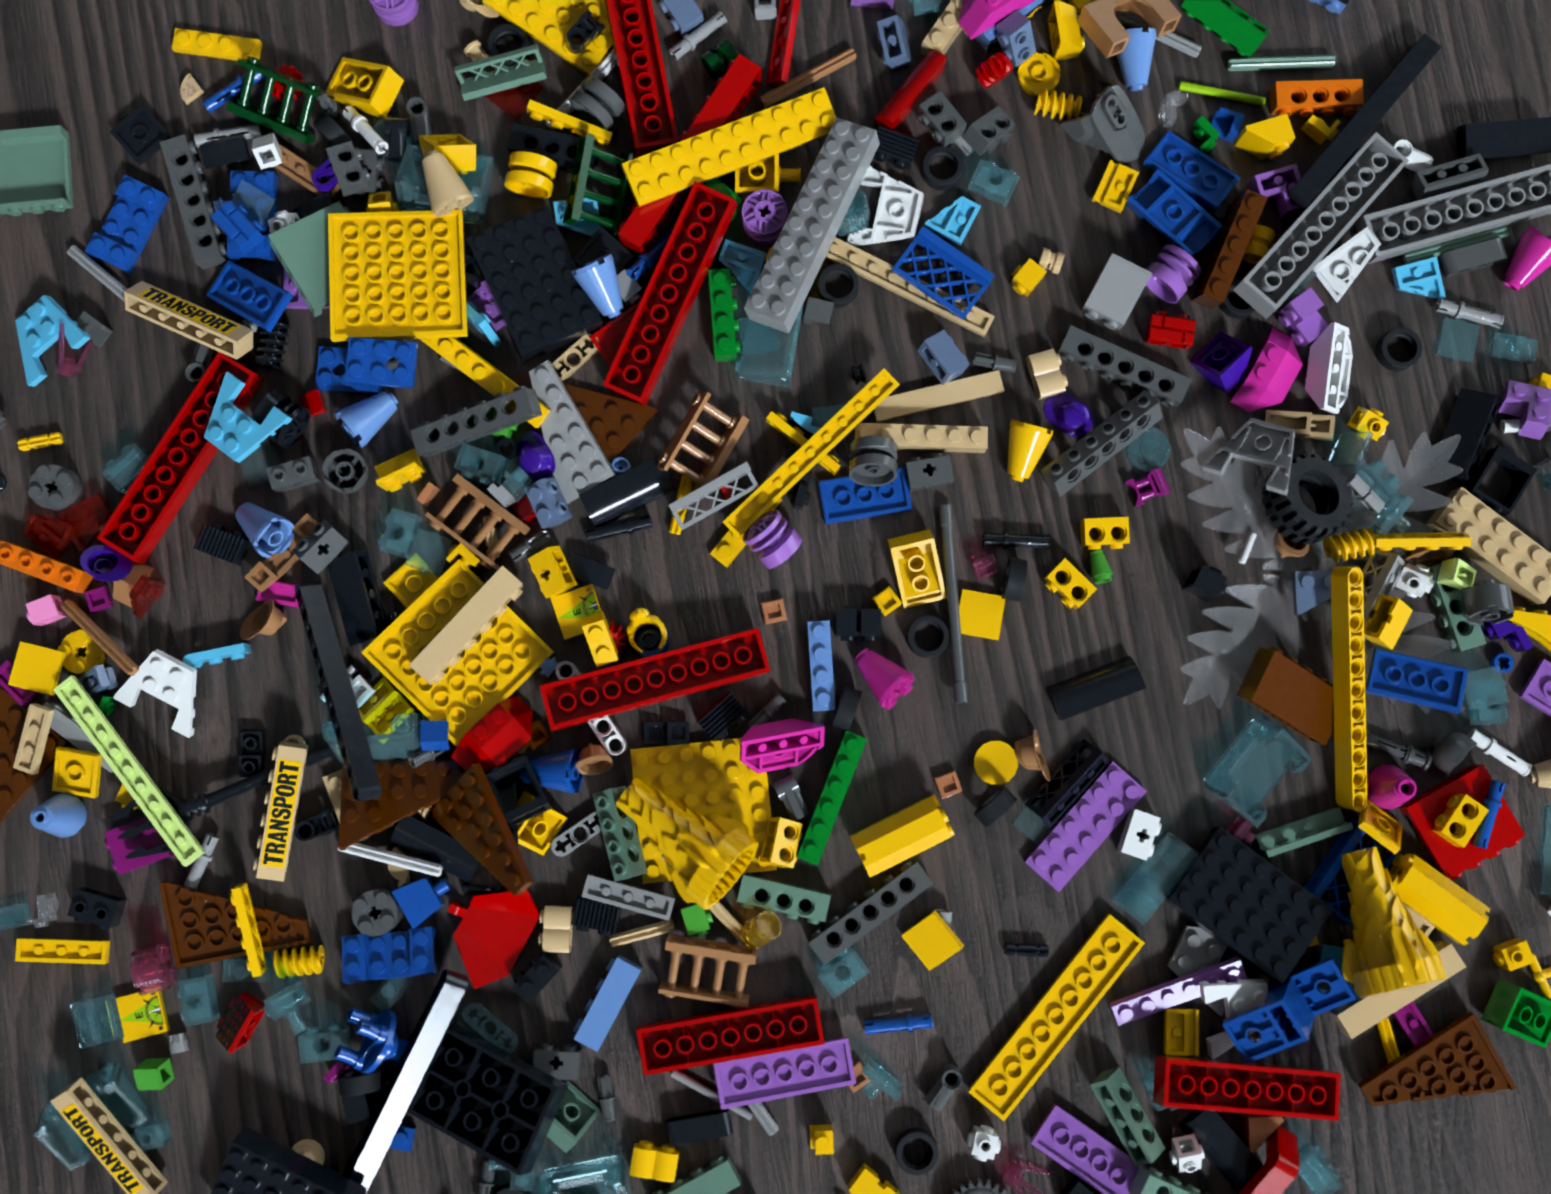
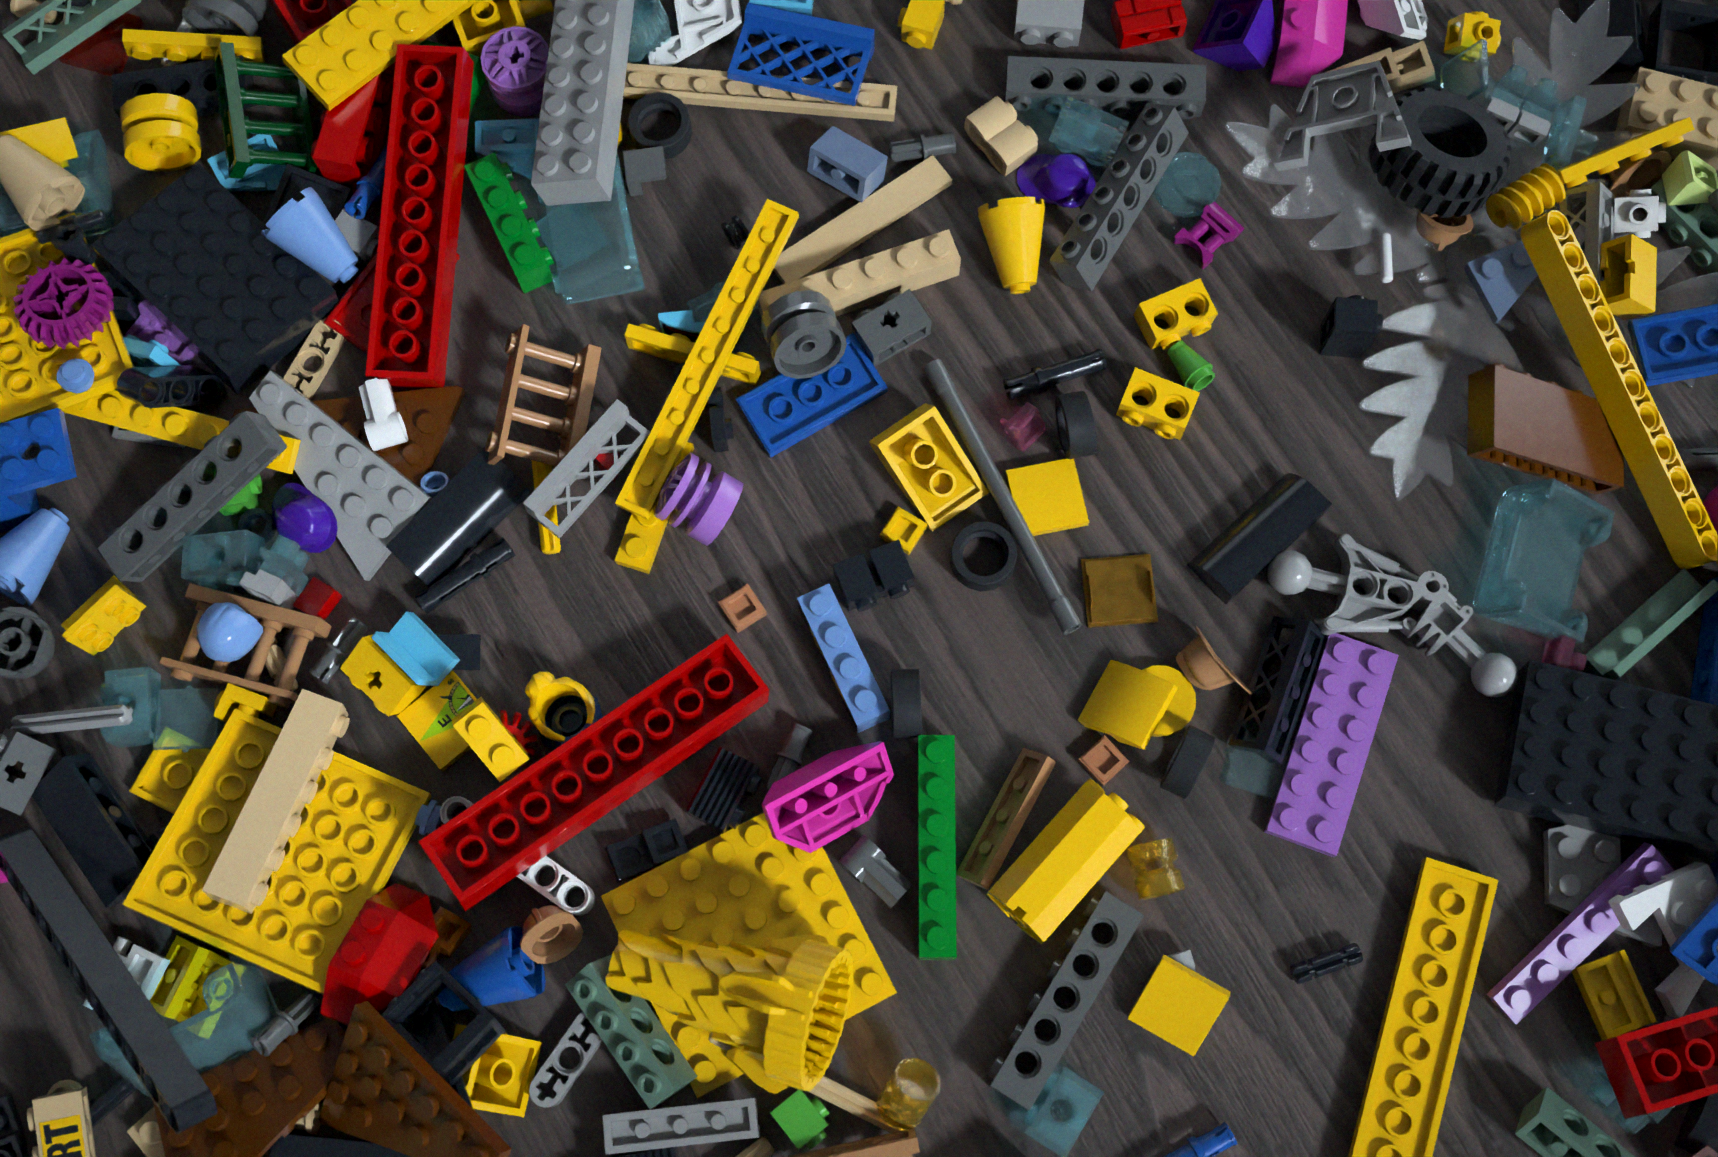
camera: 20 degrees left, 10 degrees down
nougat tile [416,482,440,507] -> none
blue panel [420,721,449,751] -> none
sand blue brick [524,477,572,529] -> none
sand green brick [737,873,831,925] -> none
yellow brick [759,817,803,868] -> none
dark pink cone [855,648,915,710] -> none
clear light blue brick [1111,830,1199,926] -> none
white brick [1117,808,1162,861] -> none
none -> light grey axle [10,704,133,735]
none -> magenta gear [13,258,115,350]
none -> black piece [36,209,107,266]
none -> medium blue plate [57,359,94,393]
none -> black beam [117,365,224,408]
none -> medium blue hair [197,602,263,662]
none -> white piece [359,378,408,451]
none -> medium azure panel [371,611,460,686]
none -> medium nougat plate [956,748,1056,890]
none -> clear light blue brick [1049,96,1129,166]
none -> yellow slope [1078,660,1178,750]
none -> pearl gold piece [1081,554,1158,628]
none -> clear yellow wheel [1126,838,1185,900]
none -> light grey piece [1267,534,1518,697]

